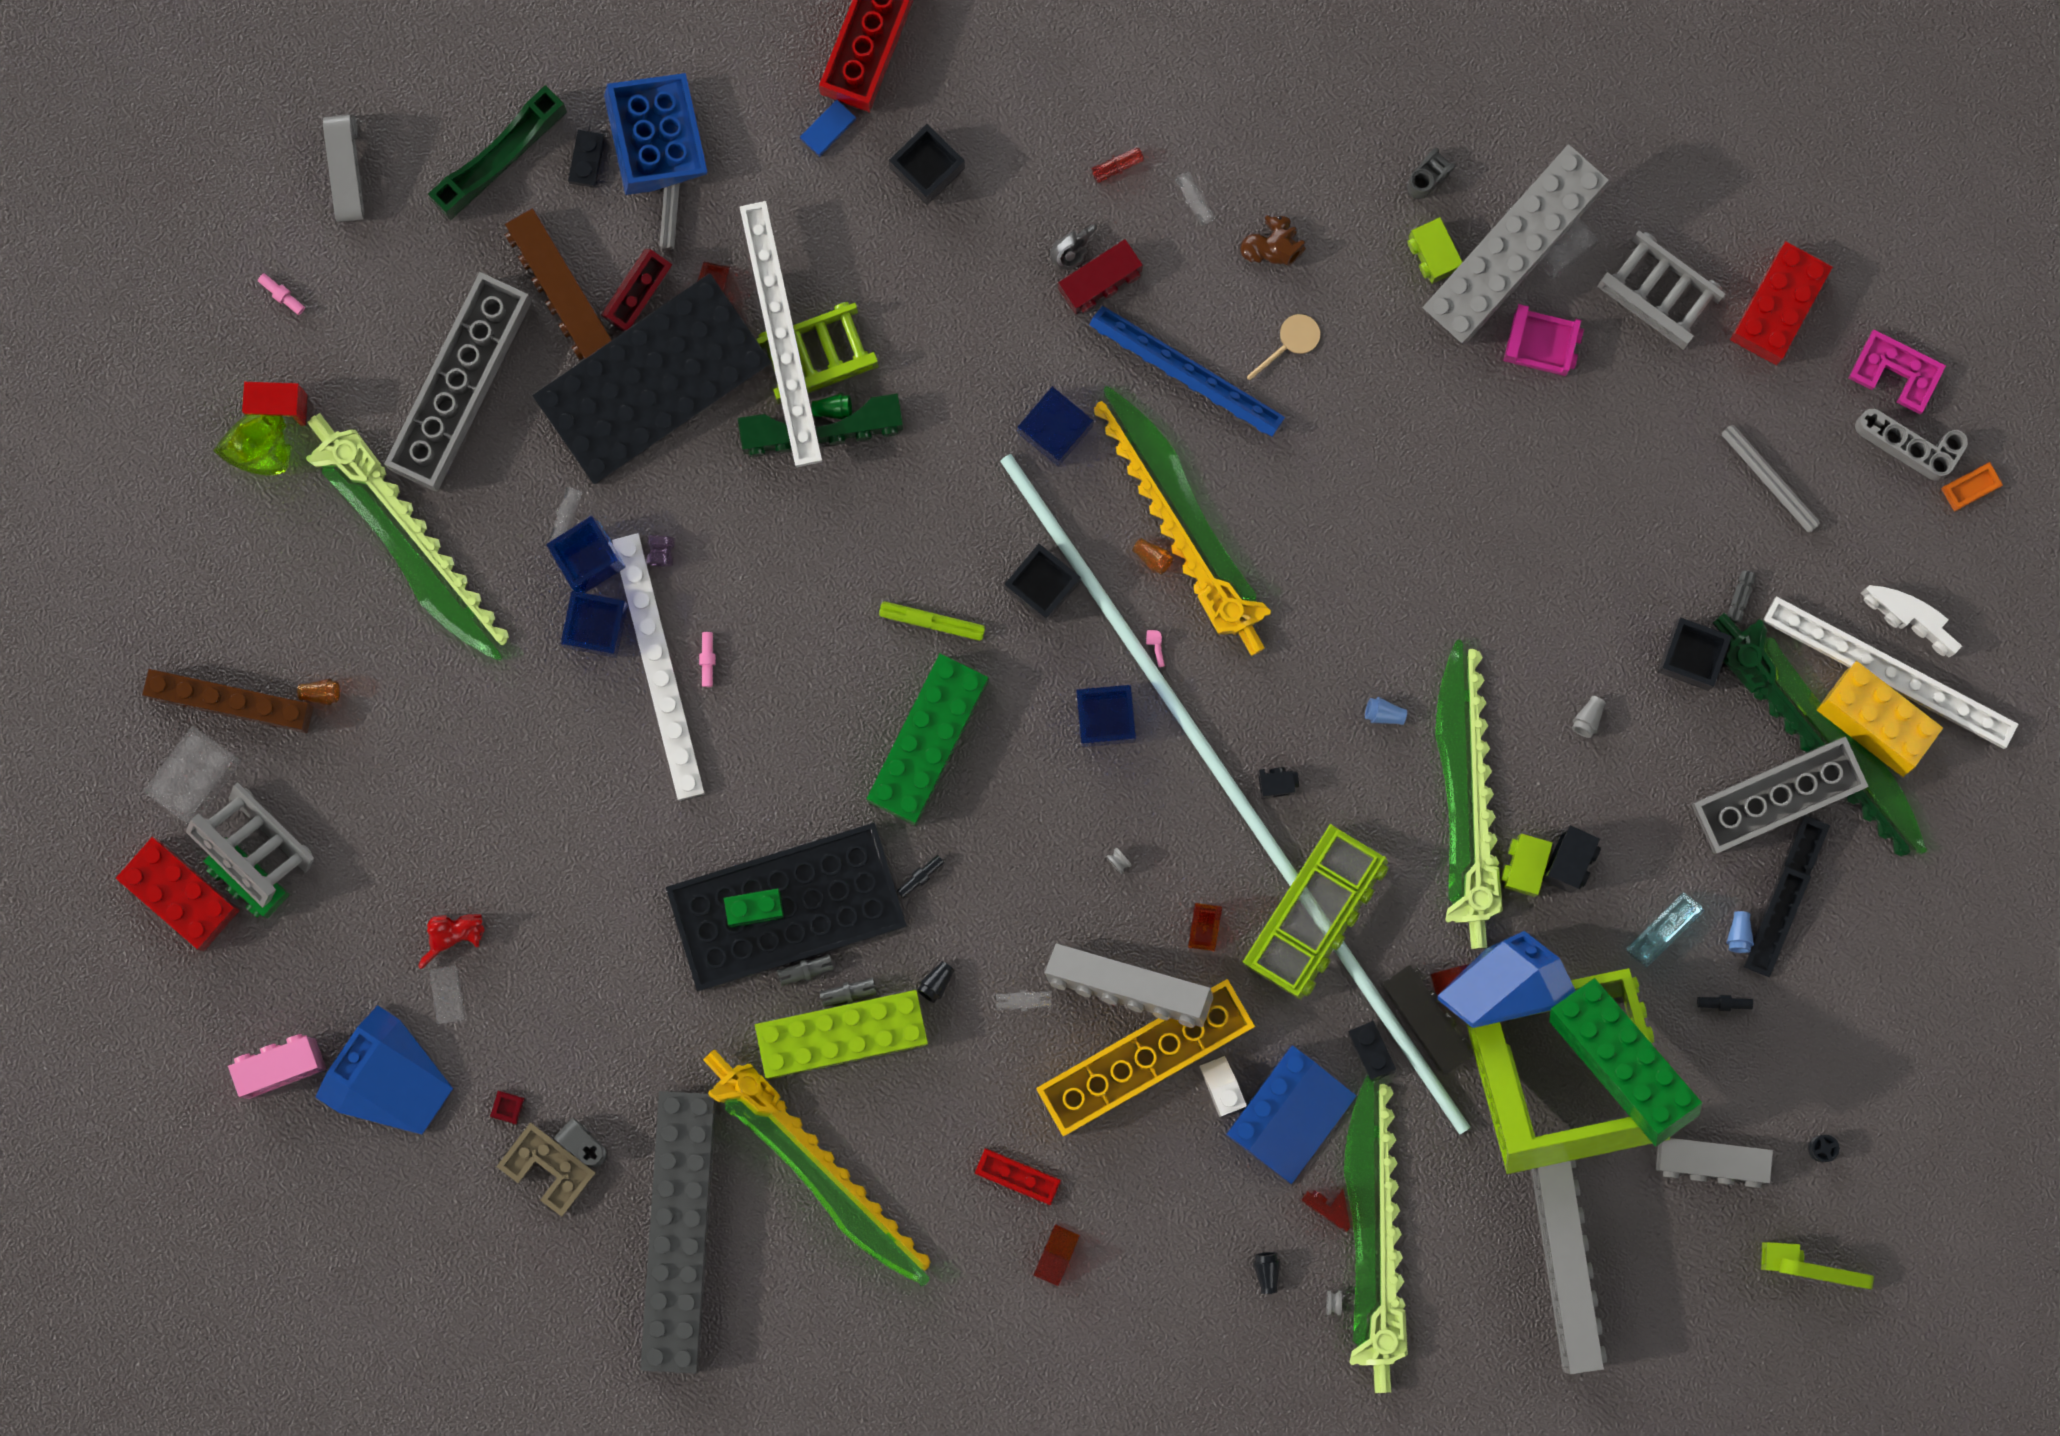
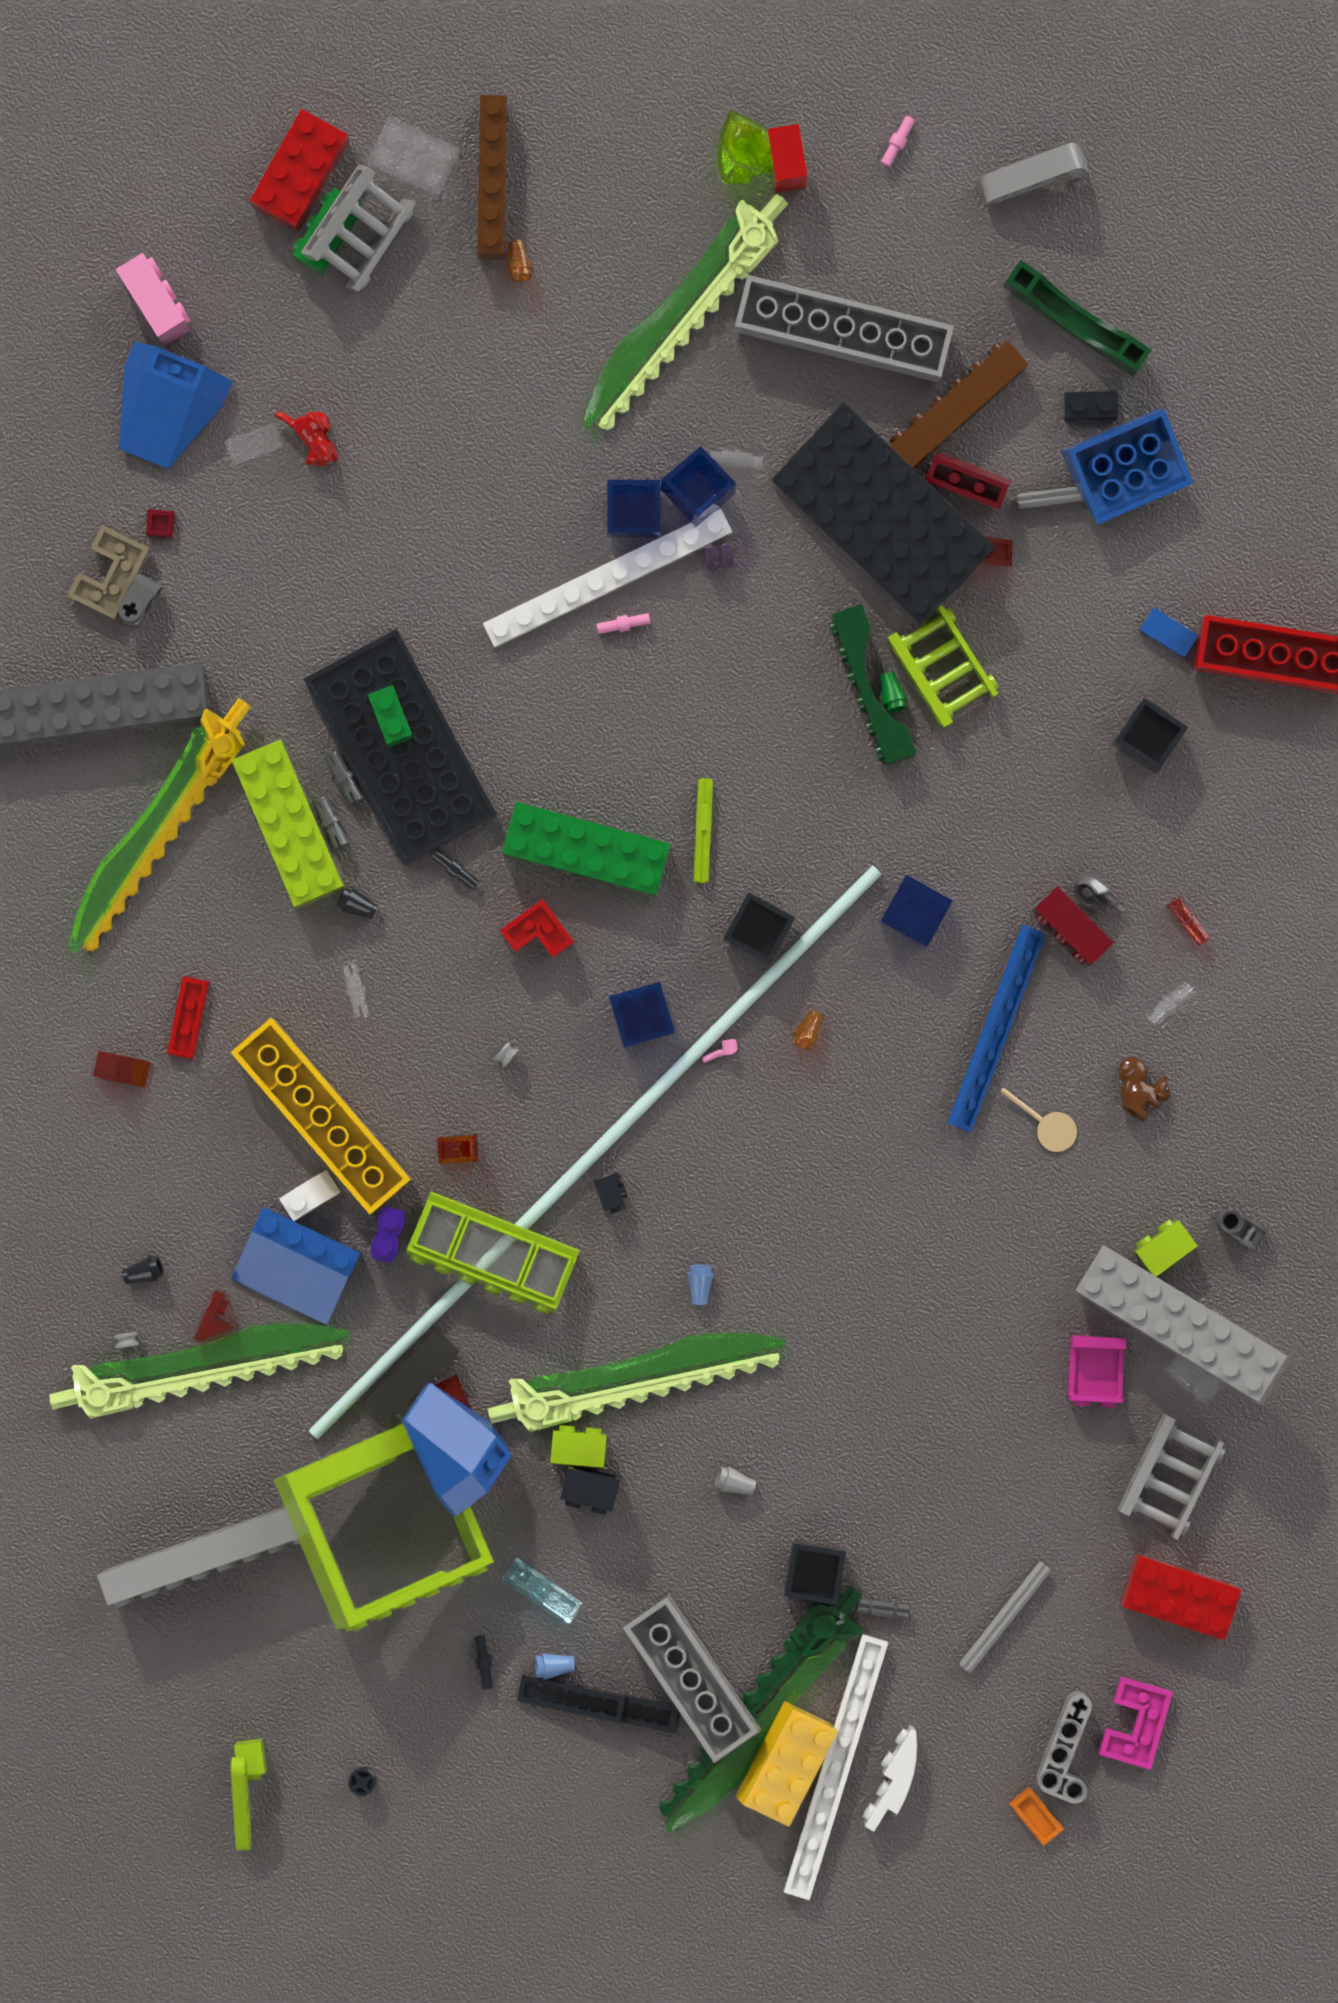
camera: 80 degrees right, 5 degrees up
white plate [740,201,822,468] -> none
light grey brick [1045,943,1214,1028] -> none
piece [1094,386,1271,656] -> none
black plate [1348,1021,1396,1082] -> none
green brick [1549,978,1702,1147] -> none
light grey brick [1656,1138,1773,1188] -> none
none -> dark purple brick [371,1206,406,1263]
none -> red panel [500,899,575,958]

